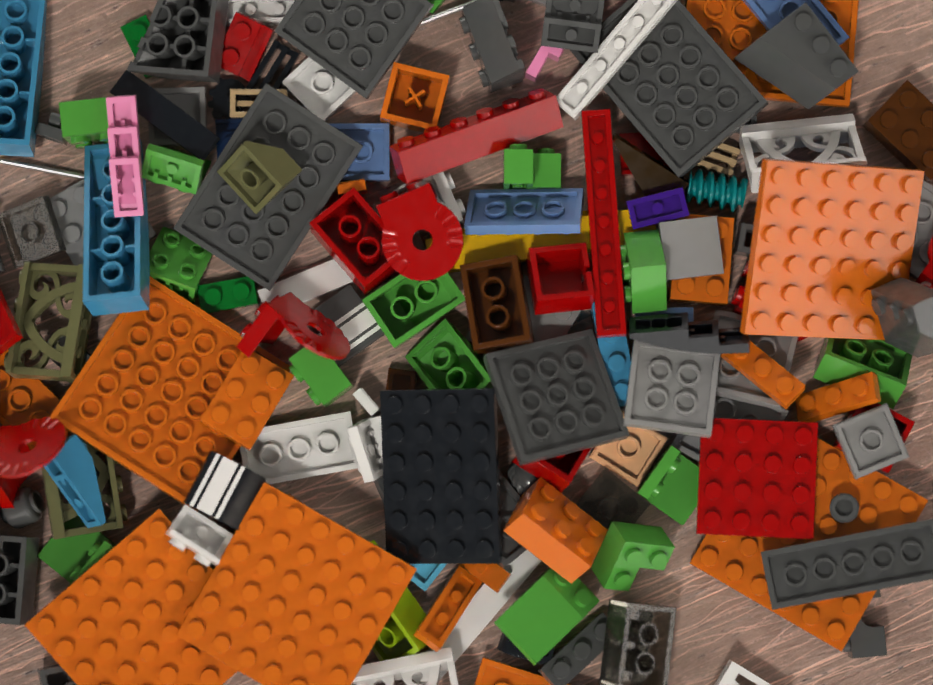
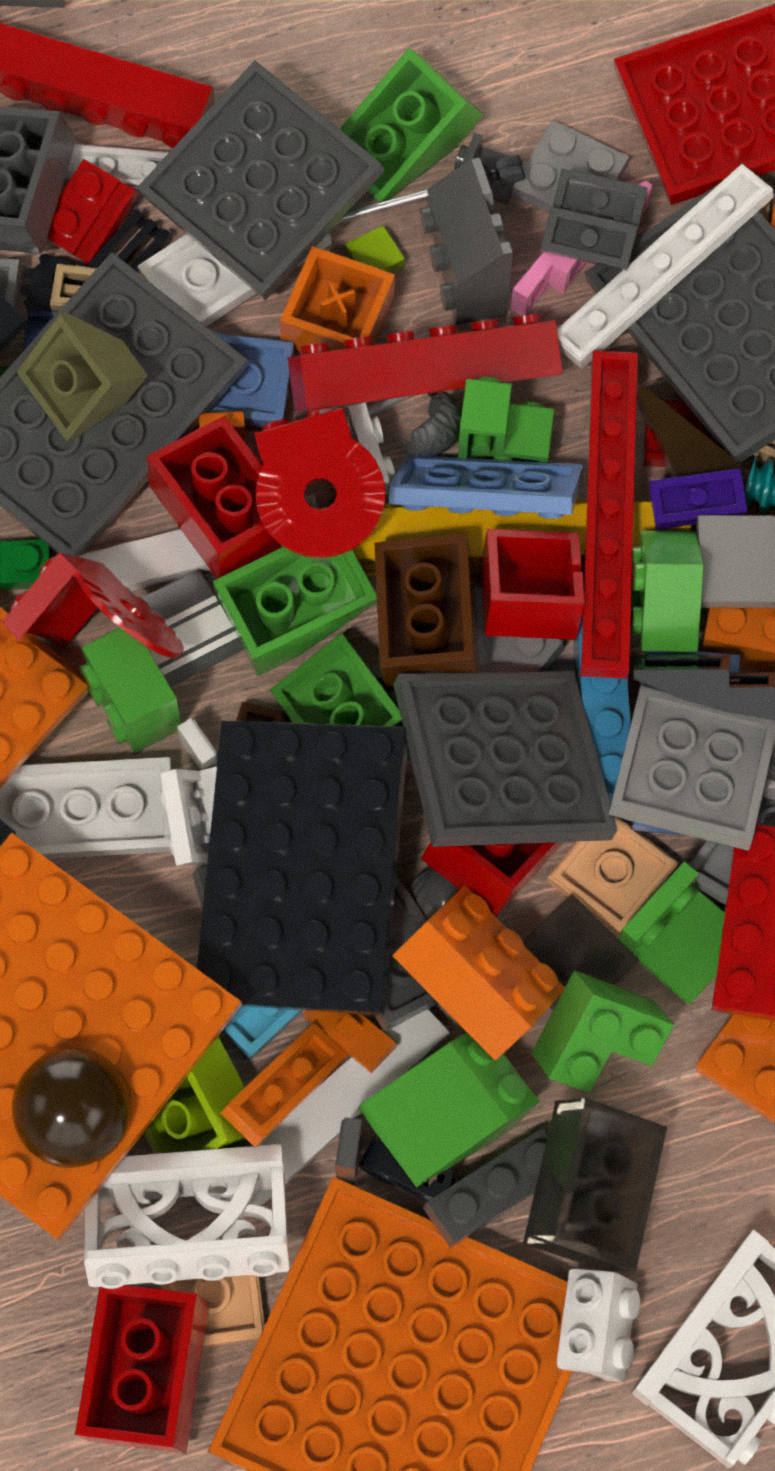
camera: 10 degrees right, 15 degrees down
none -> dark brown piece [12,1048,132,1168]
none -> dark grey tile [335,1117,362,1185]
none -> lime tile [345,225,405,273]
none -> dark grey hair [400,391,462,457]

